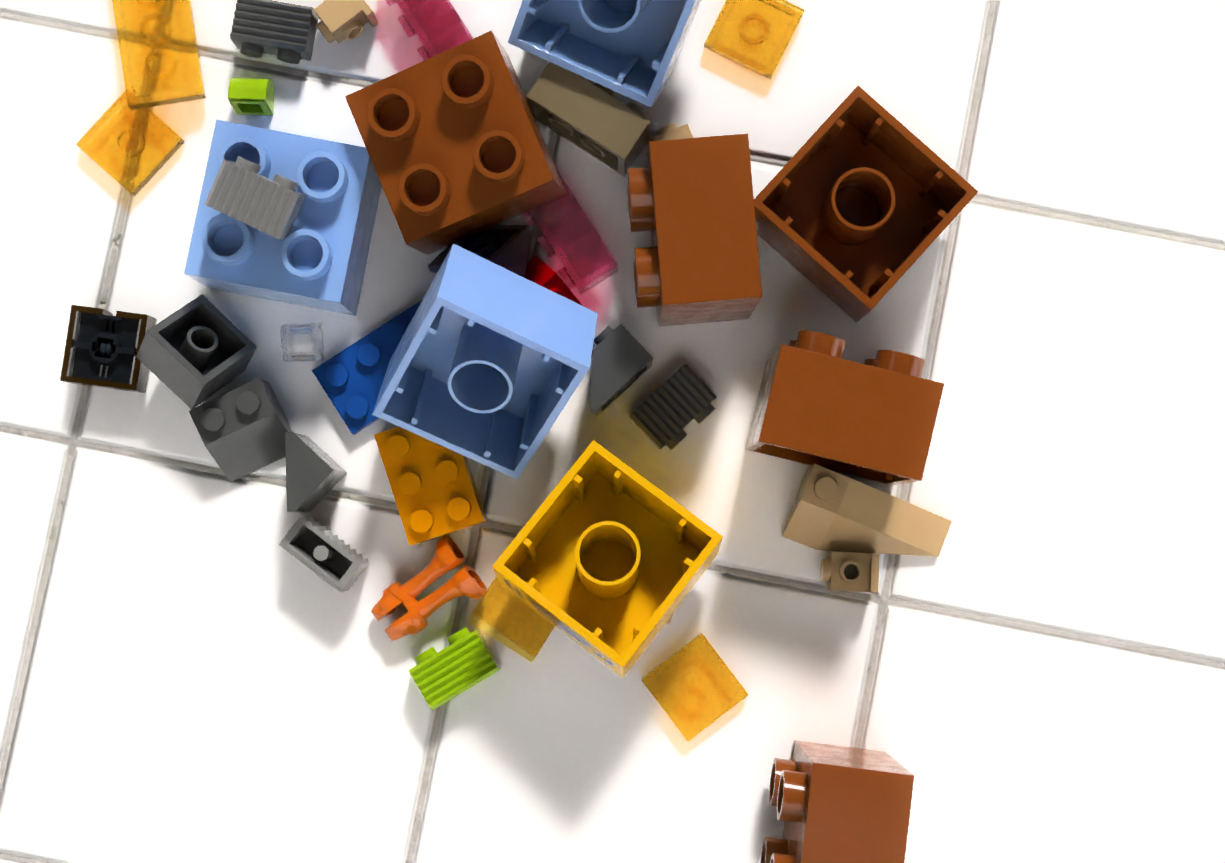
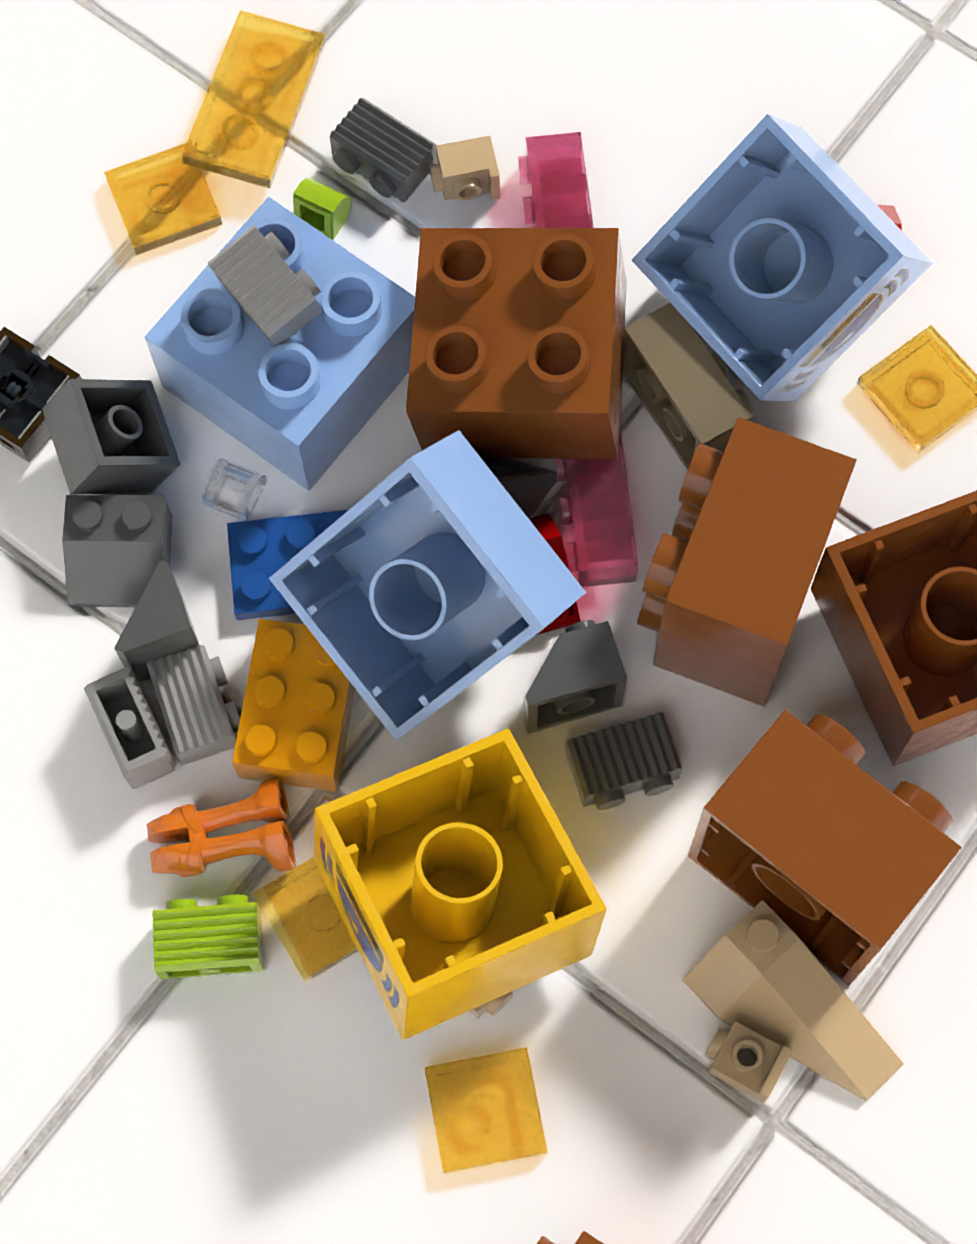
camera: 25 degrees right, 15 degrees down
none -> light grey brick [147,645,240,766]

